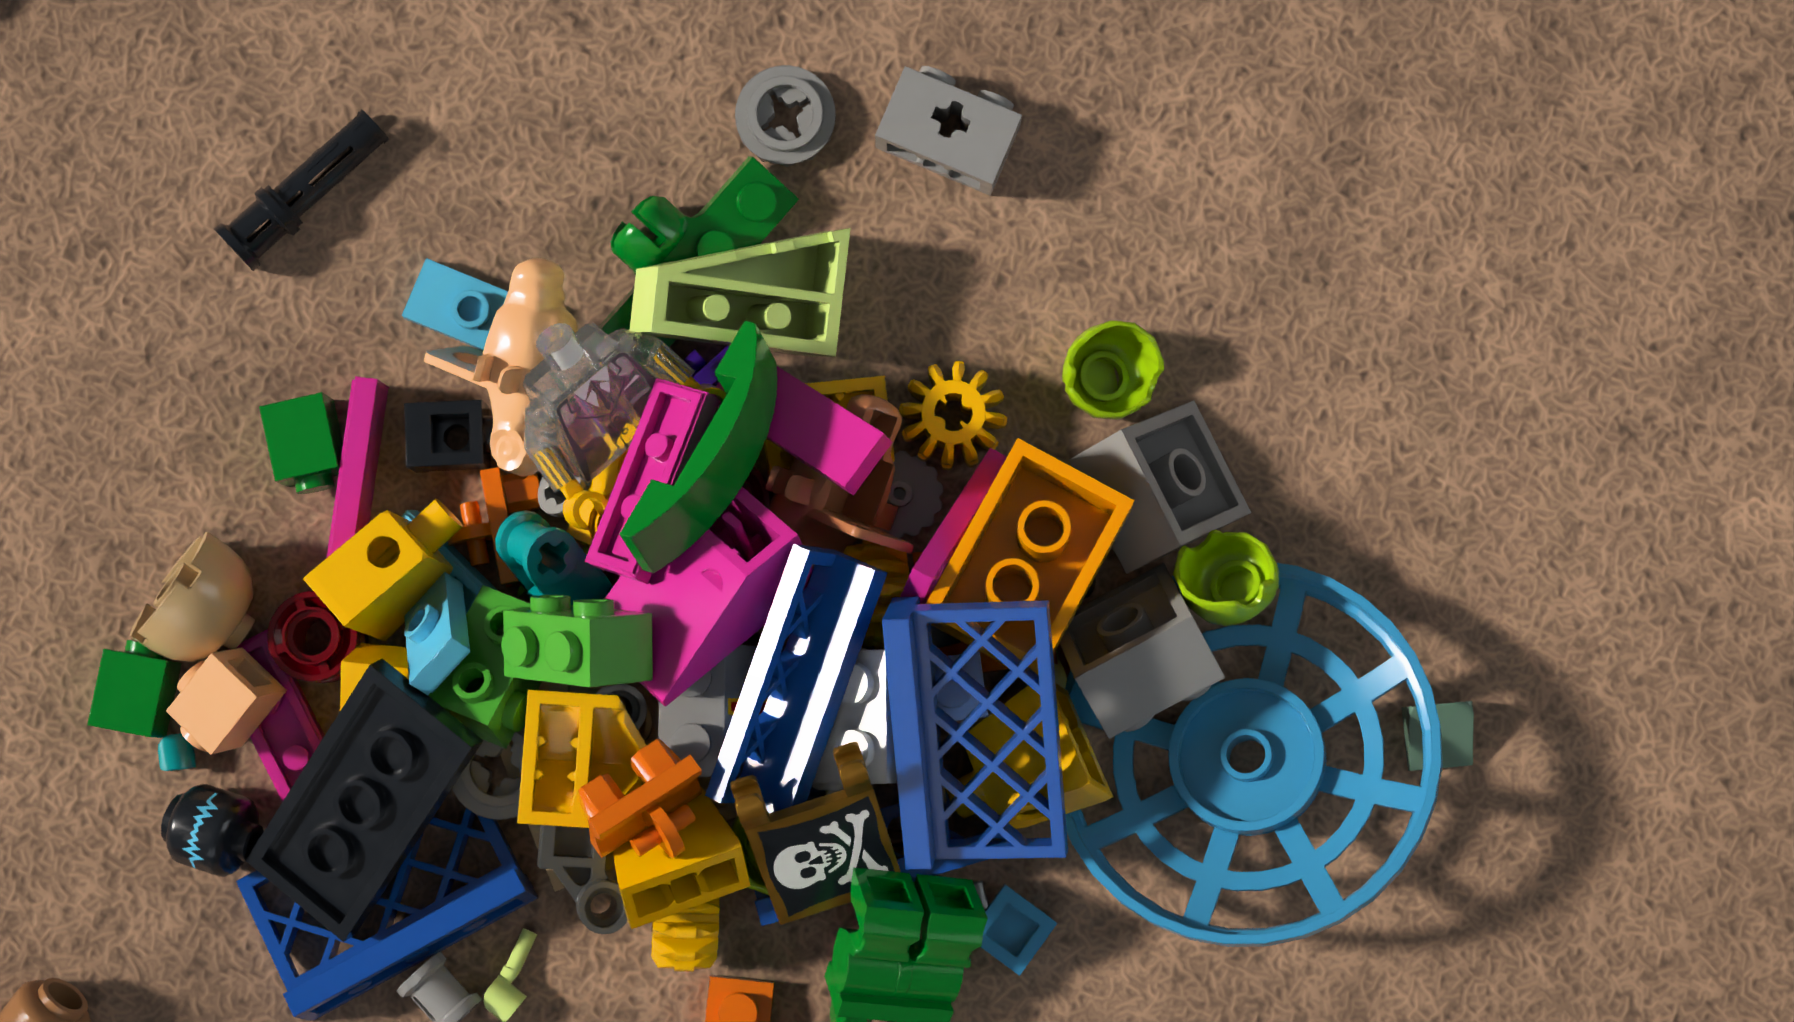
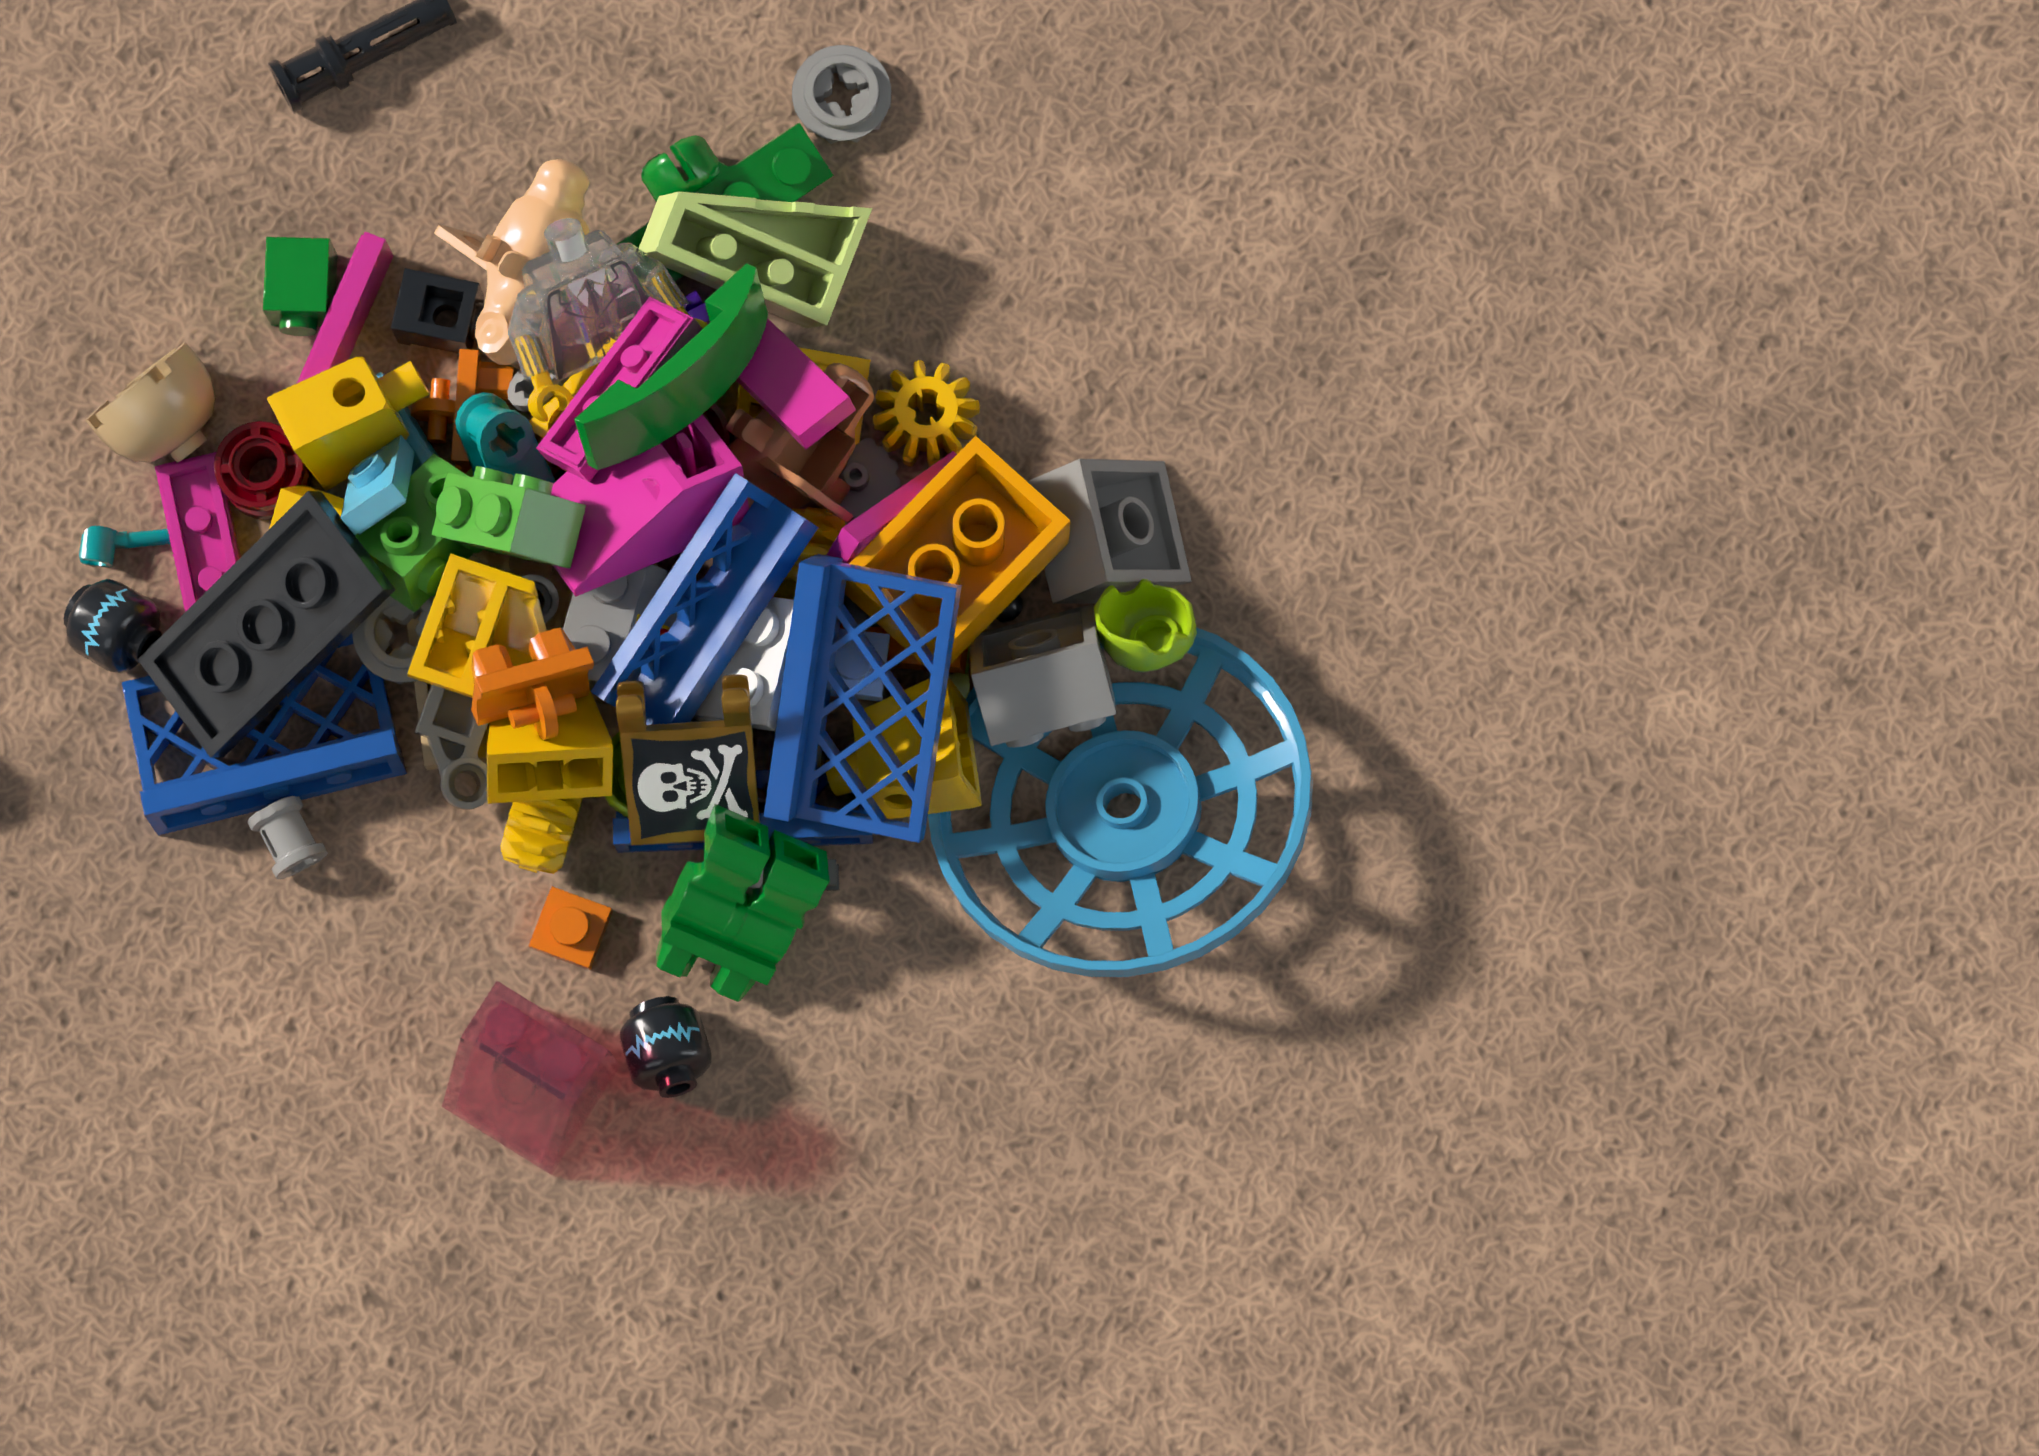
camera: 10 degrees right, 5 degrees down
green brick [87,640,182,738] -> none
light nougat brick [166,647,287,755] -> none
medium azure plate [402,258,508,351] -> none
yellowish green hand [483,928,537,1022] -> none
light grey brick [875,66,1022,196] -> none
dark azure plate [981,883,1058,976] -> none
lime hair [1062,320,1164,420] -> none
sand green slope [1401,701,1474,771] -> none

